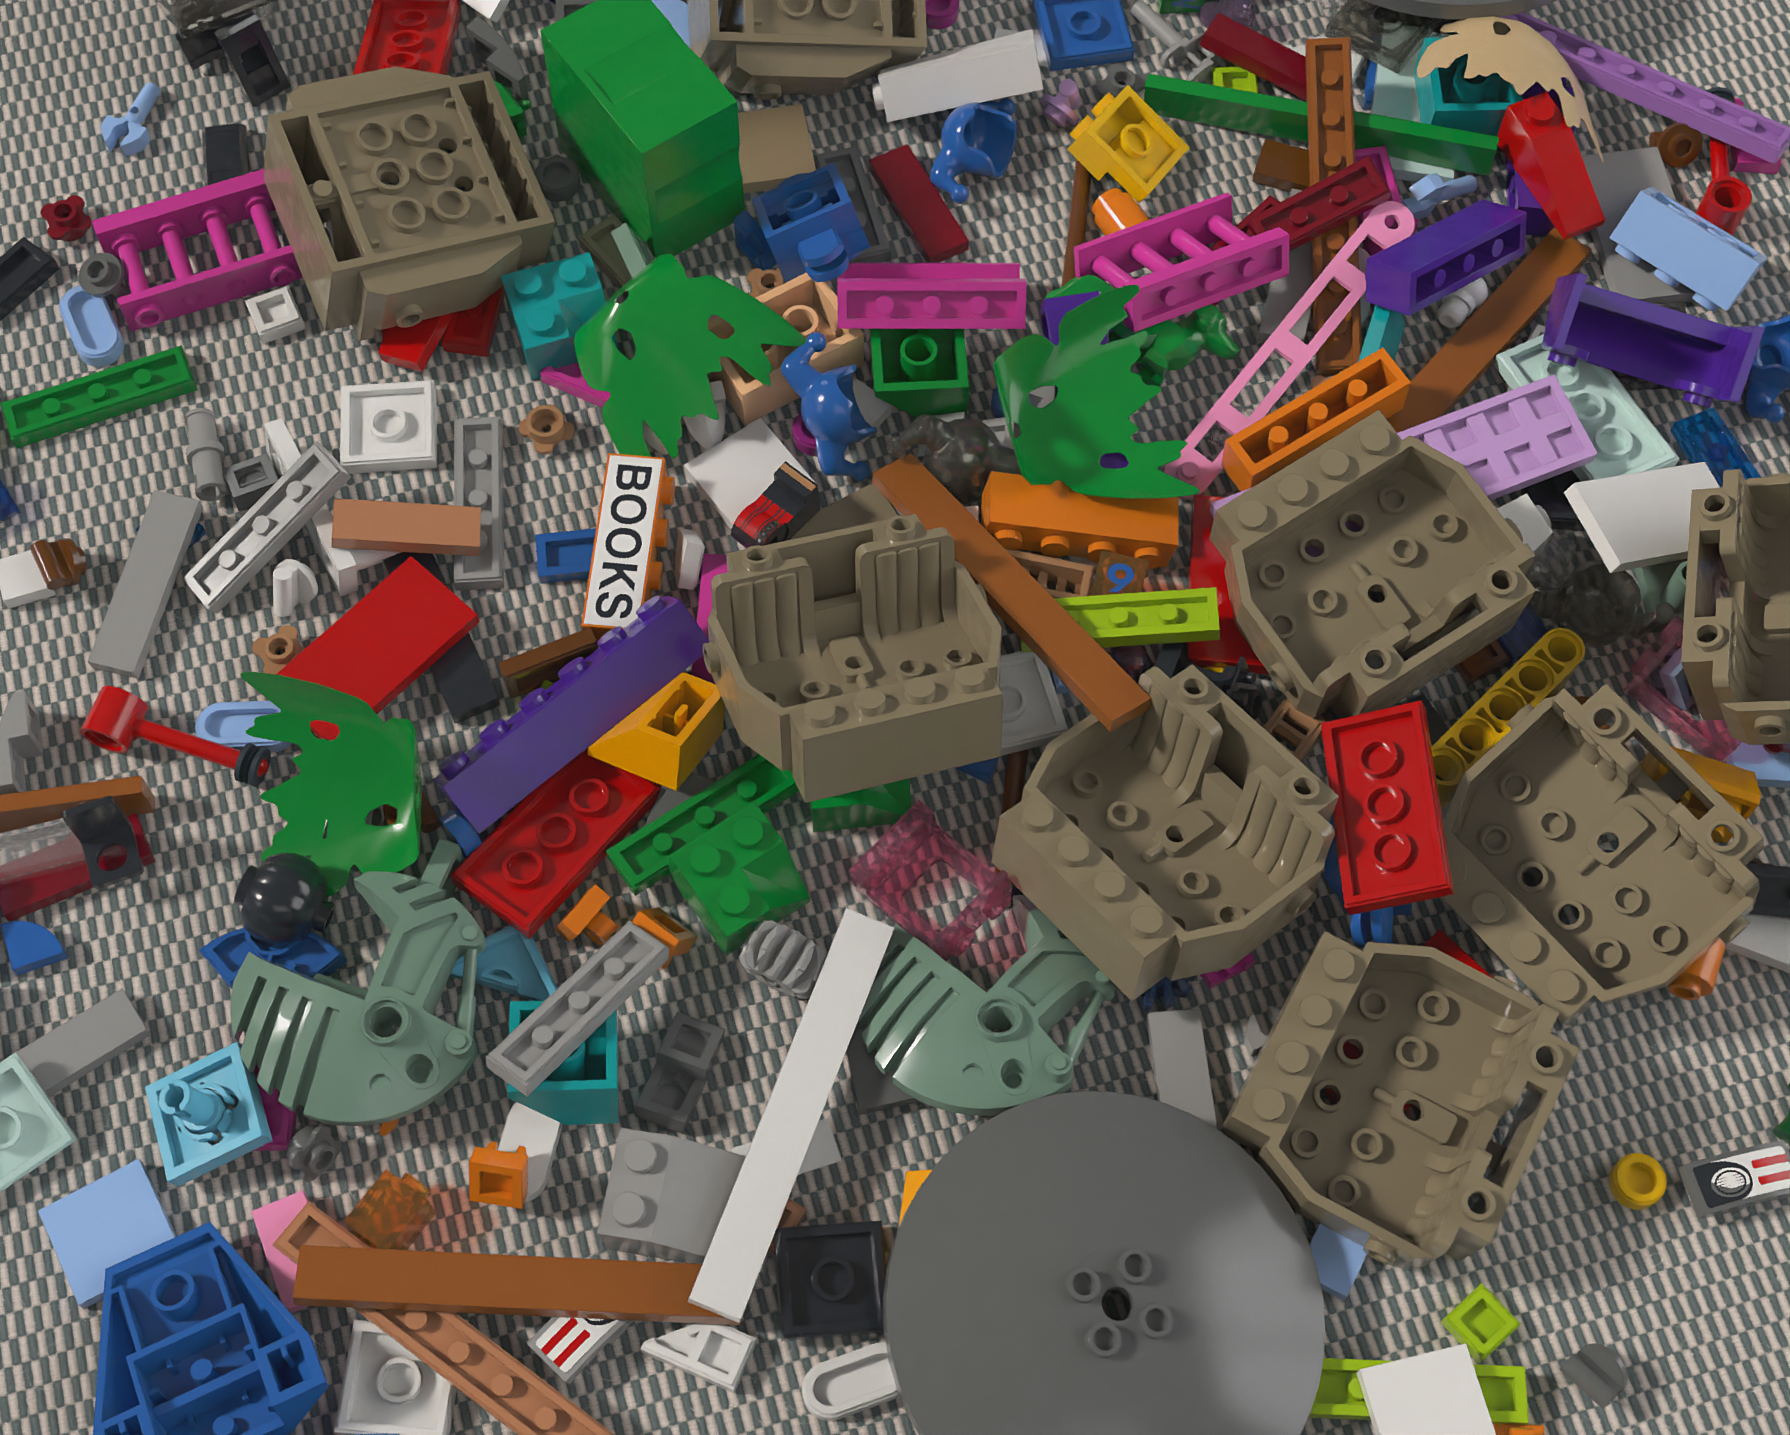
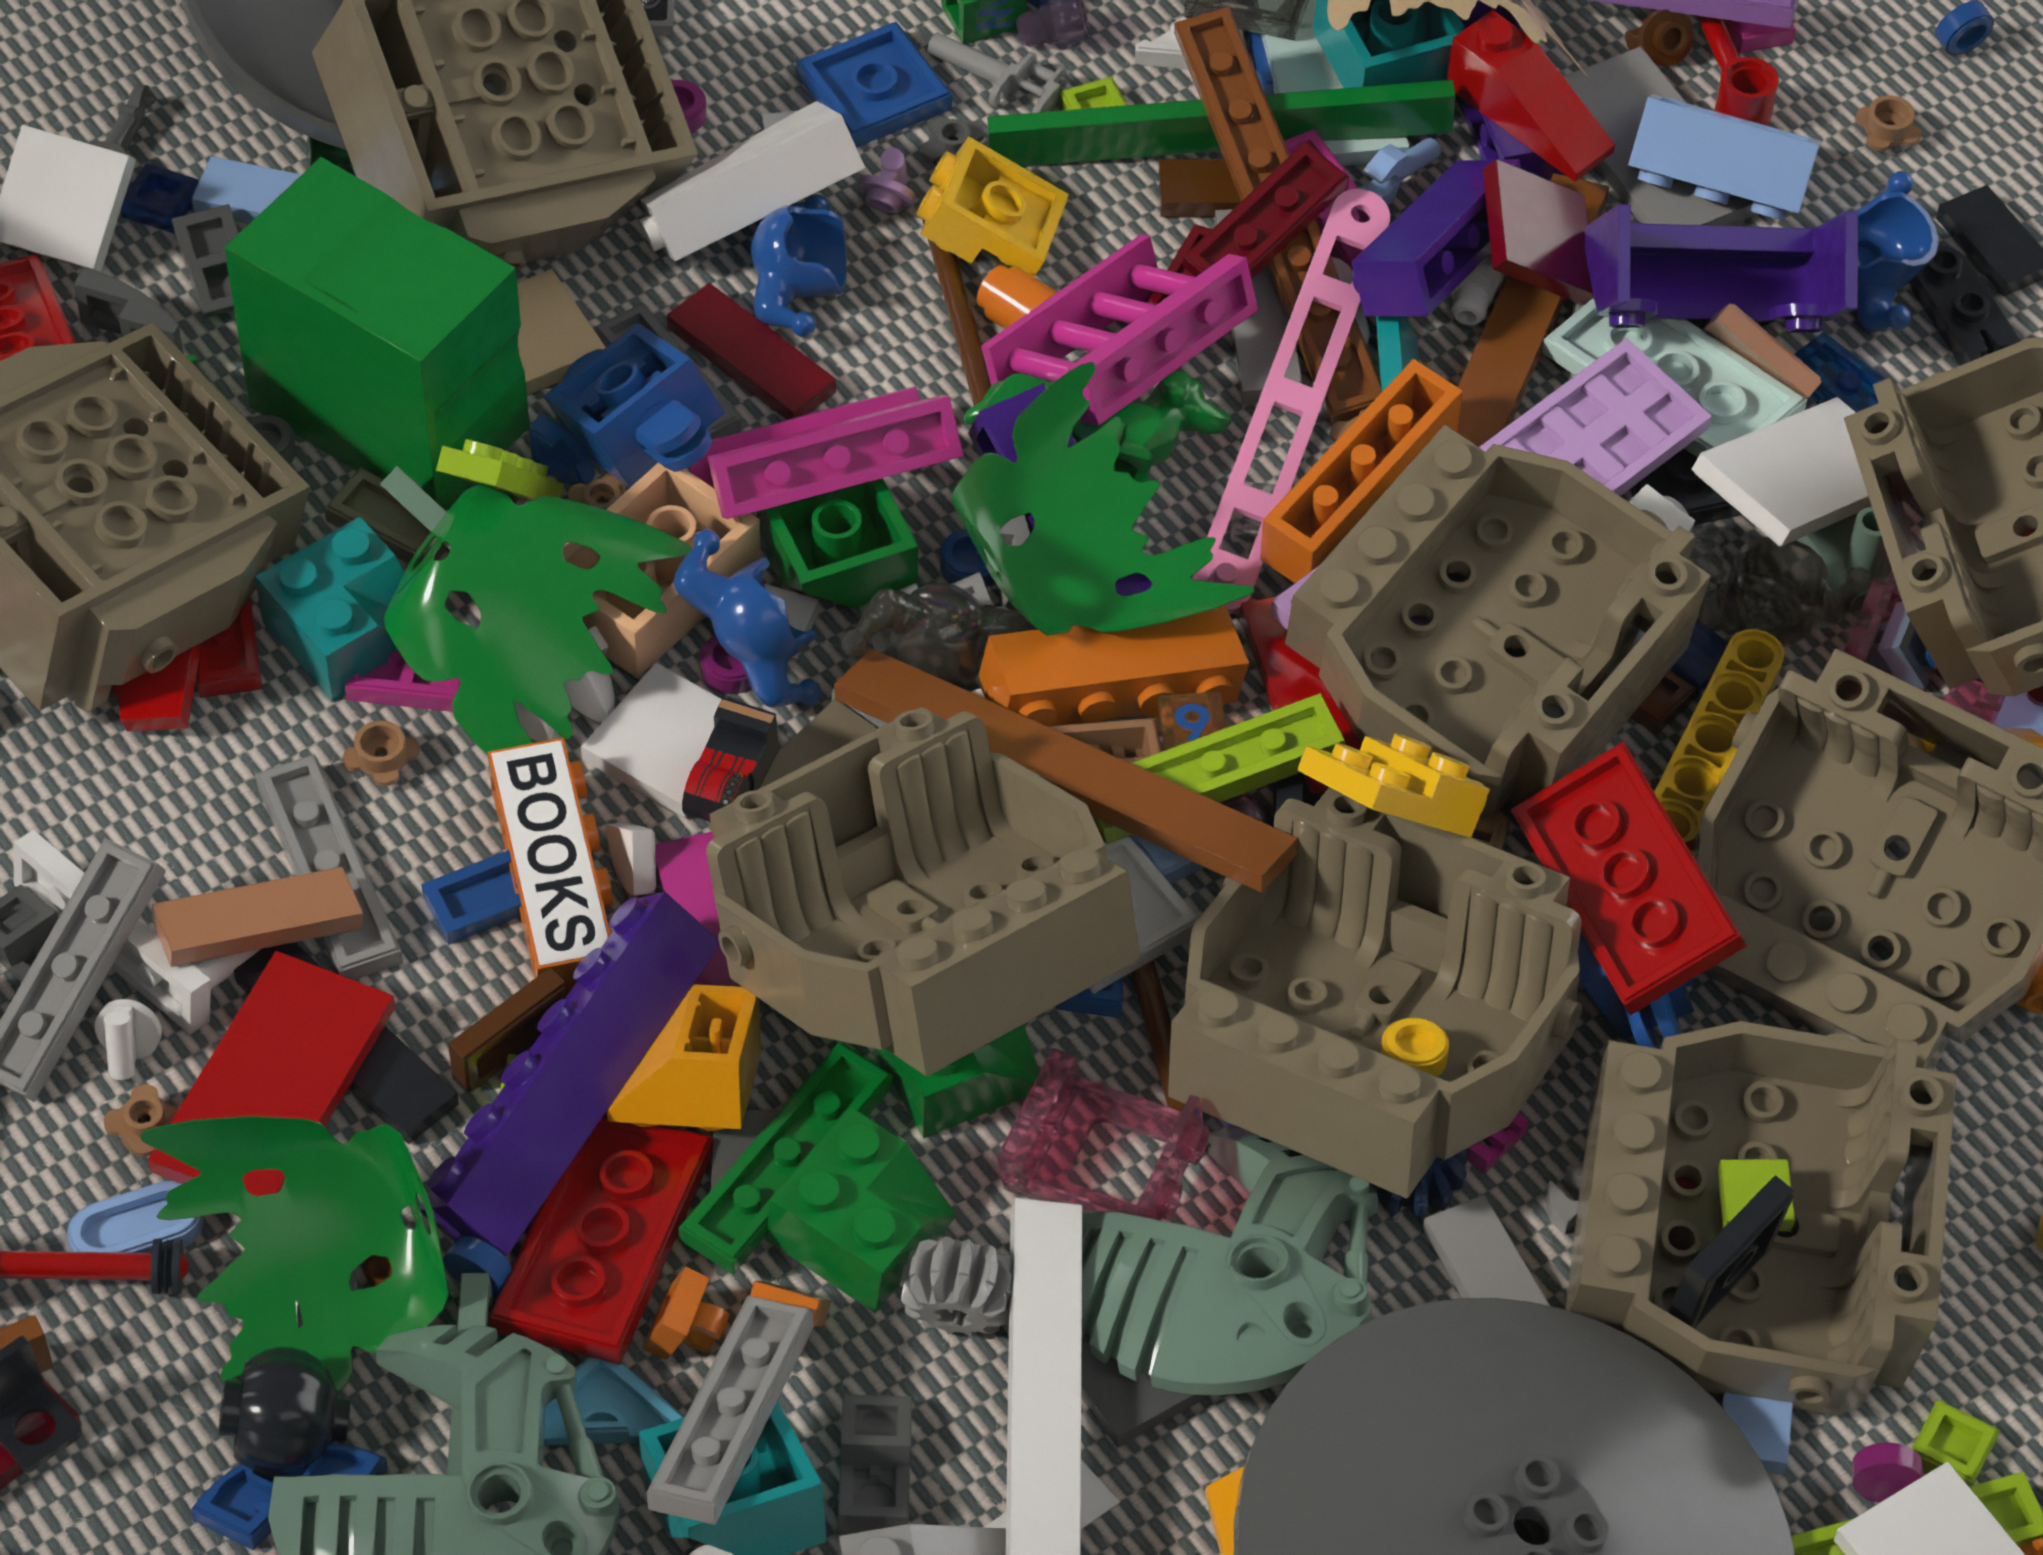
camera: 20 degrees left, 10 degrees down
white tile [340,380,437,474] -> none
dark red tile [1199,13,1307,101] -> none
none -> lime plate [436,439,564,500]
none -> yellow plate [1297,733,1490,838]
none -> yellow tile [1381,1018,1449,1077]
none -> dark red tile [1483,159,1594,305]
none -> black tile [1668,1175,1794,1329]
none -> nougat tile [1703,303,1822,399]
none -> lime tile [1717,1159,1795,1231]
none -> magenta tile [1852,1442,1923,1503]

